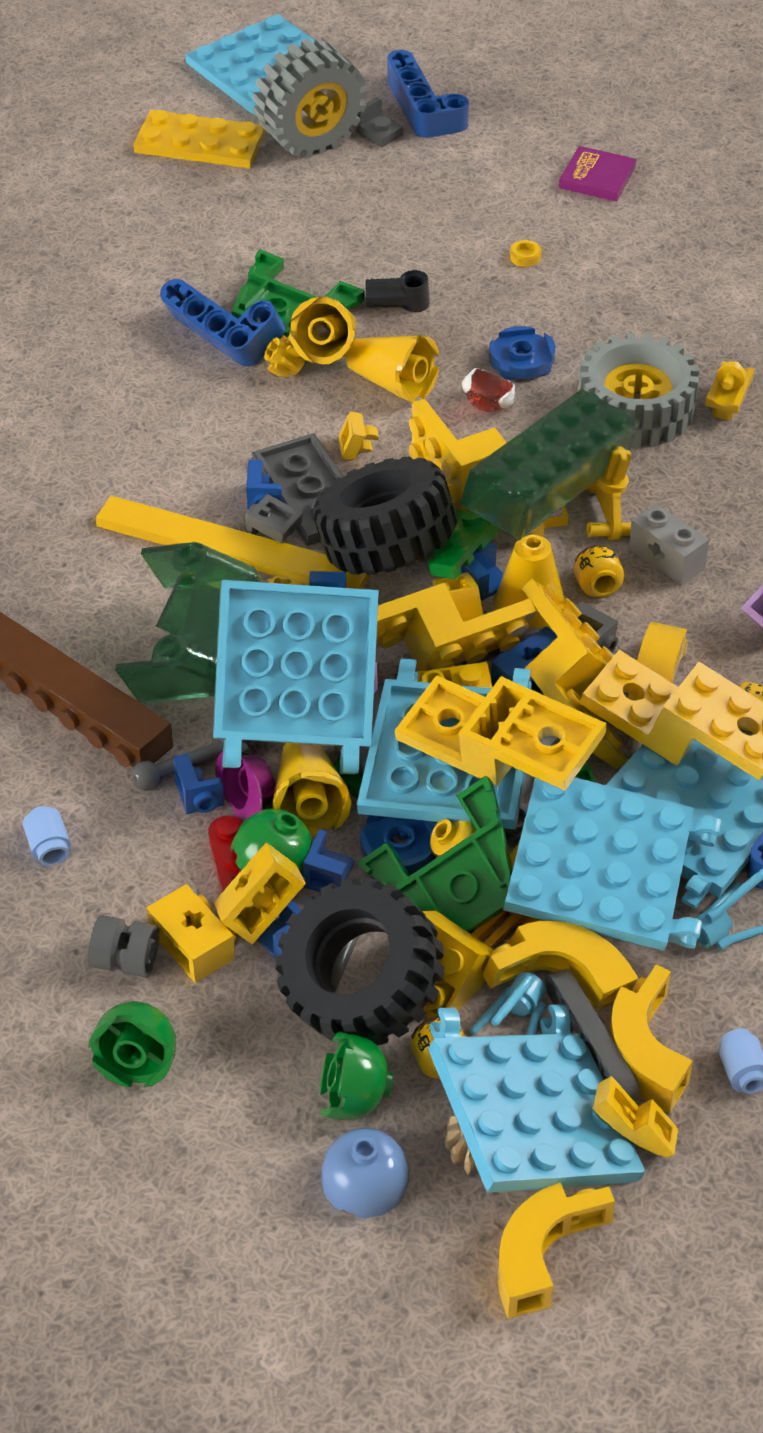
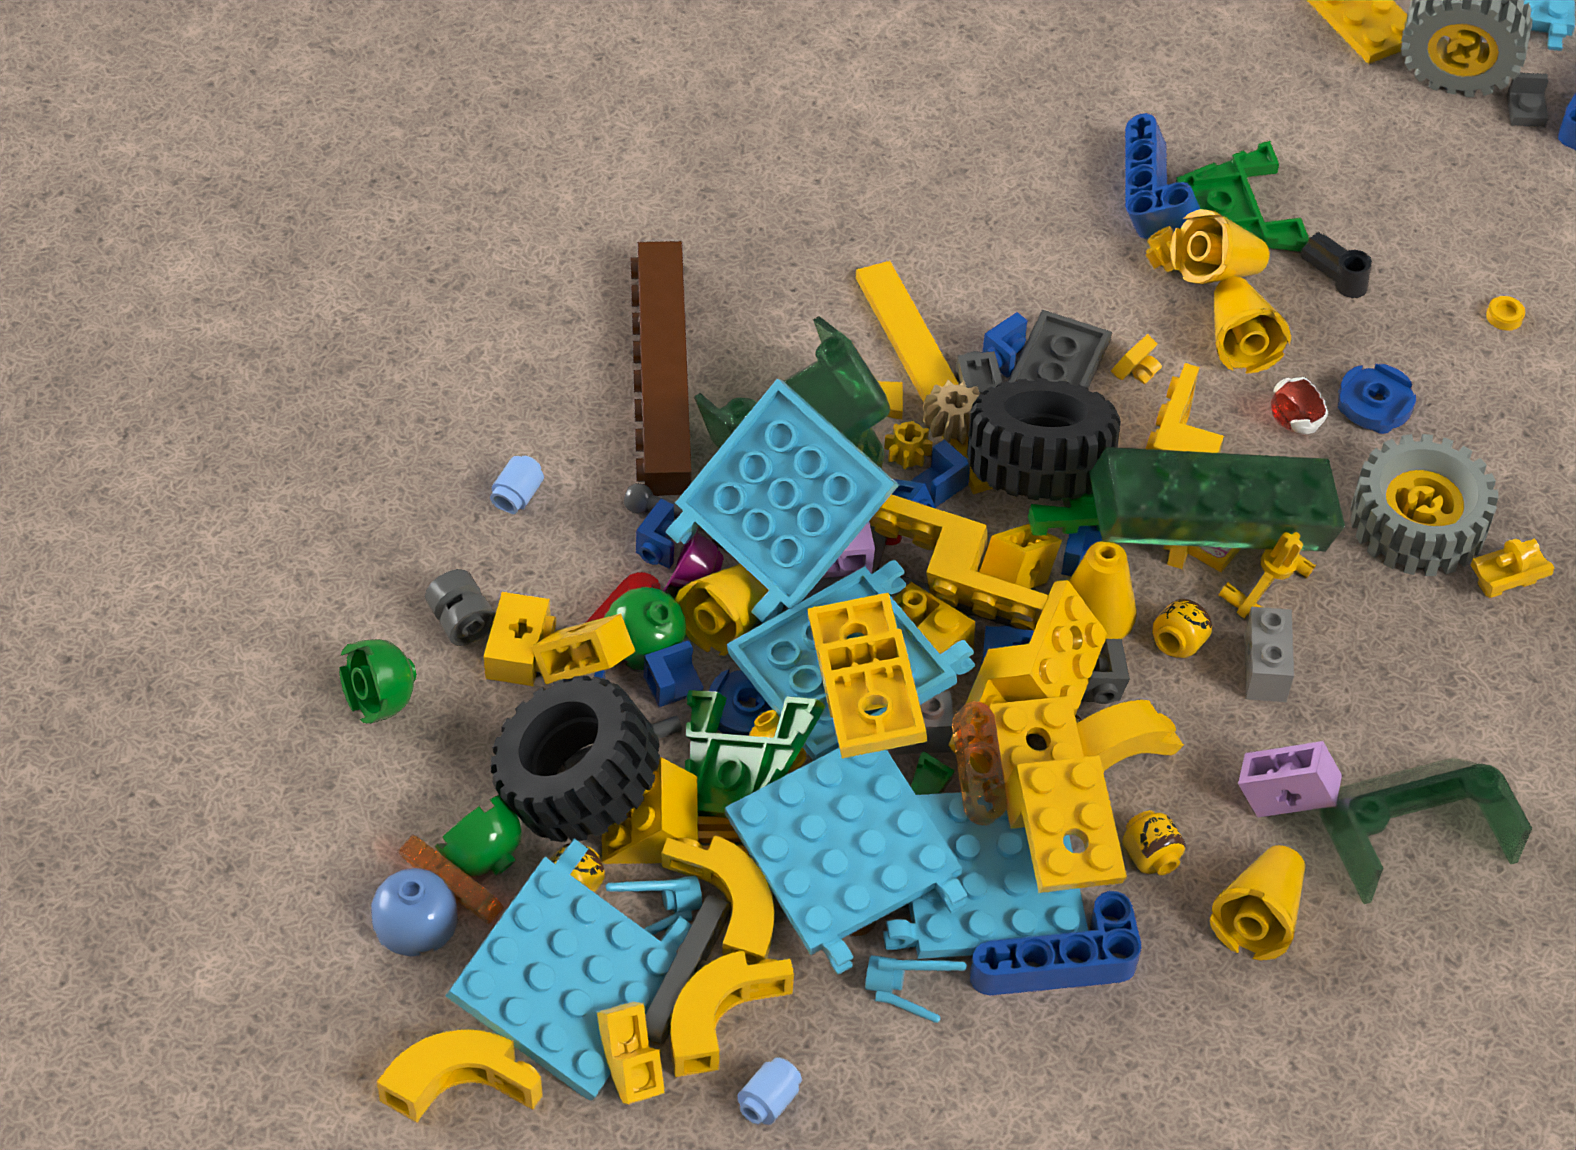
camera: 45 degrees right, 5 degrees up
none -> clear orange beam [398,834,504,925]
none -> tan gear [923,380,980,445]
none -> clear orange beam [952,701,1007,826]

